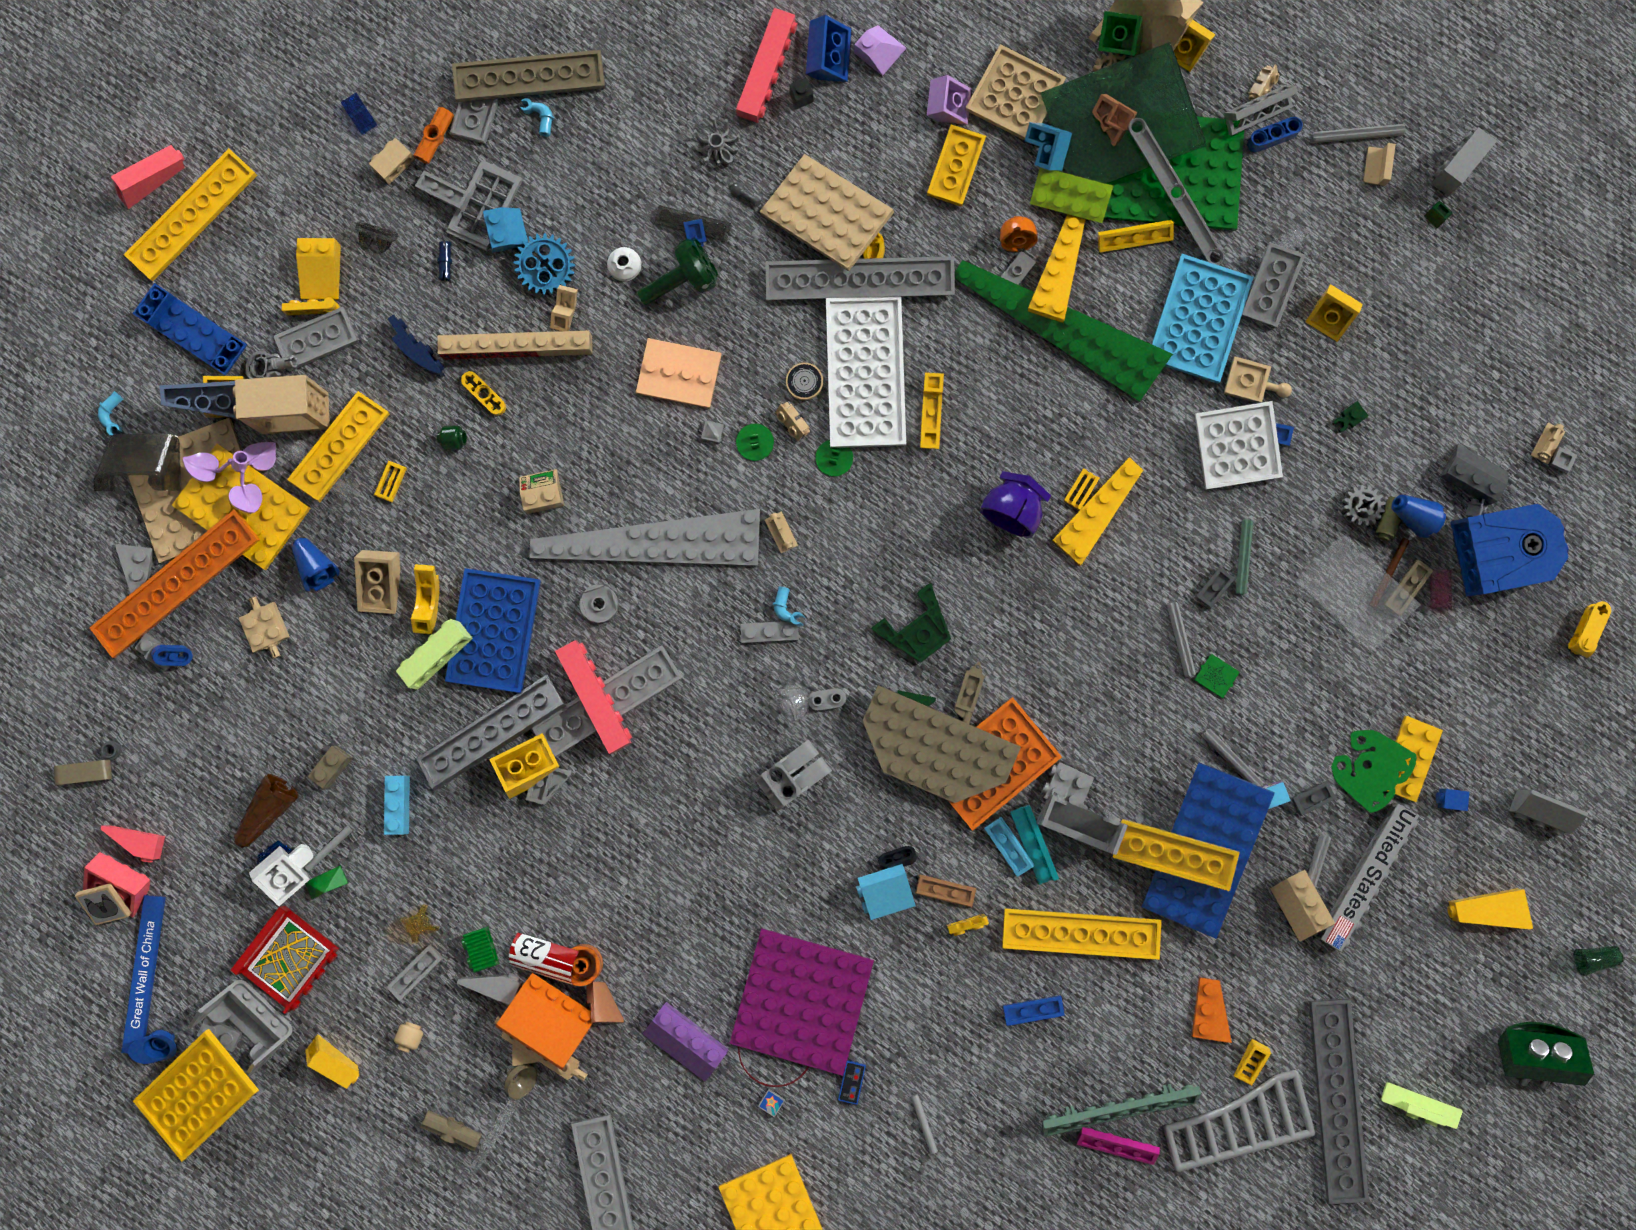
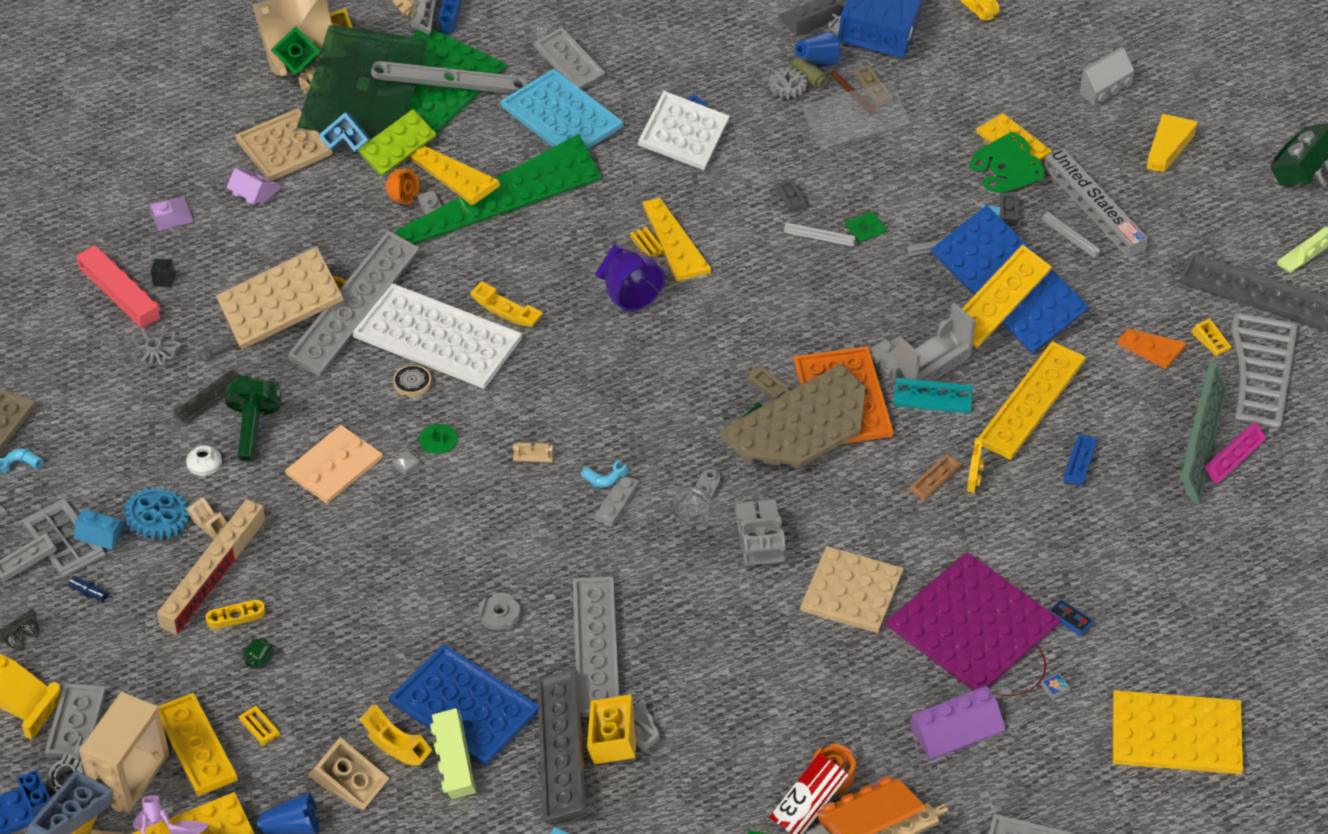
camera: 65 degrees left, 35 degrees down
dark blue slope [388,315,445,377] -> none
tan slope [520,469,564,514] -> none
light grey wing [529,509,760,566] -> none
coral brick [555,640,633,754] -> none
nougat slope [586,982,624,1024] -> none
blue bracket [683,219,707,246] -> none
tan hinge [775,402,810,442] -> none
blue slope [806,15,851,82] -> none
green piece [815,440,853,477] -> none
medium azure brick [856,864,916,920] -> none
dark green wing [871,583,951,663] -> none
black plate [878,846,917,870] -> none
light grey bar [910,1094,938,1154] -> none
yellow plate [927,124,986,207] -> none
medium azure plate [984,817,1034,877] -> none
nougat slope [1092,94,1137,146] -> none
yellow plate [1098,220,1174,252] -> none
tan plate [1223,357,1292,403] -> none
sand green axle [1235,519,1253,595] -> none
tan slope [1270,870,1335,942] -> none
yellow slope [1305,284,1363,342] -> none
dark green plate [1332,401,1369,433] -> none
clear pink plate [1430,569,1452,608] -> none
blue brick [1436,789,1469,811] -> none
clear green plant [1573,946,1623,976] -> none
none -> tan plate [800,546,903,633]

